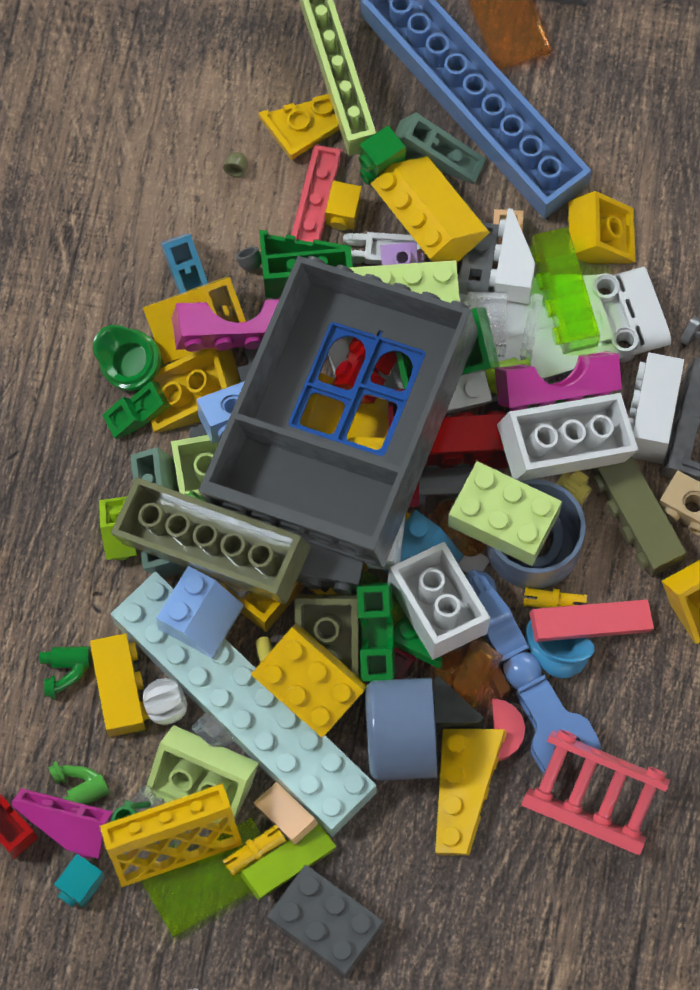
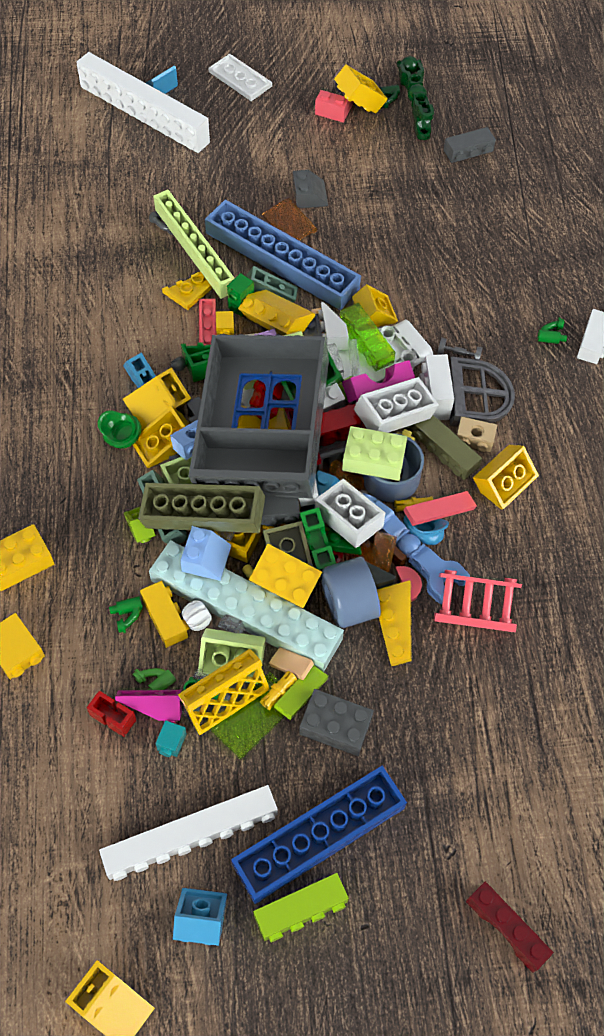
camera: 20 degrees left, 10 degrees down
green slope [102,381,170,439] -> none
dark pink arch [171,299,279,352] -> none
olive hinge [223,152,248,178] -> none

